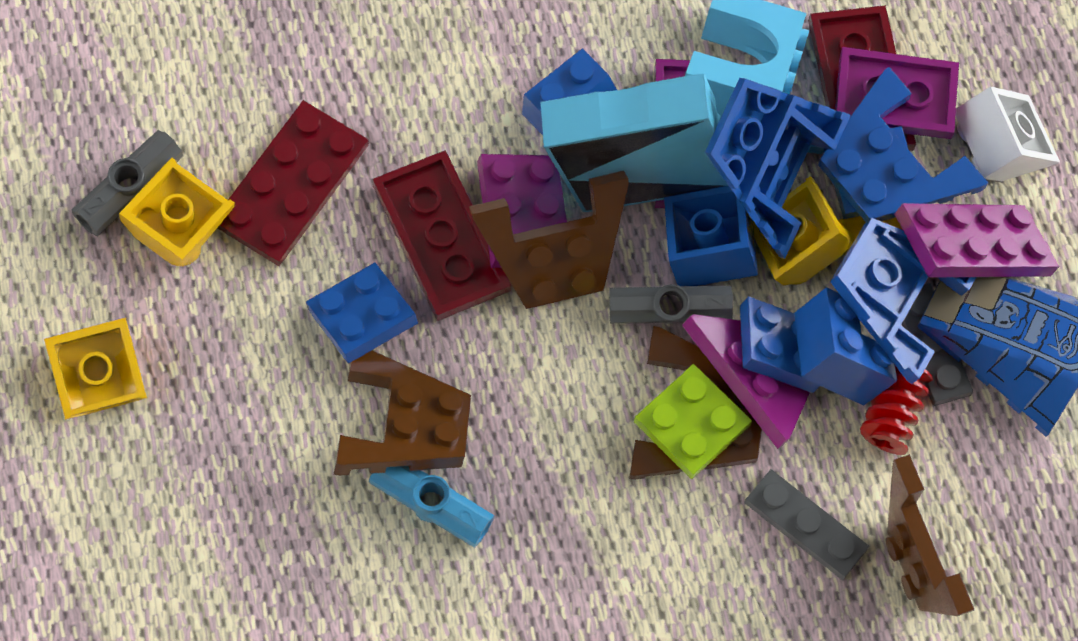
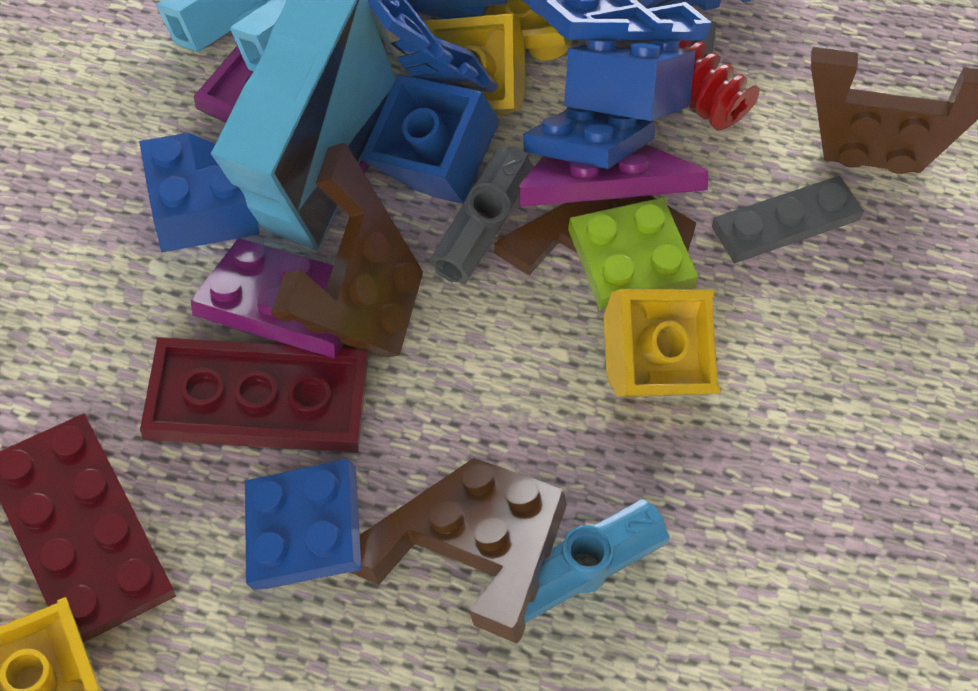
camera: 60 degrees left, 10 degrees down
none -> yellow slope [604,289,721,398]

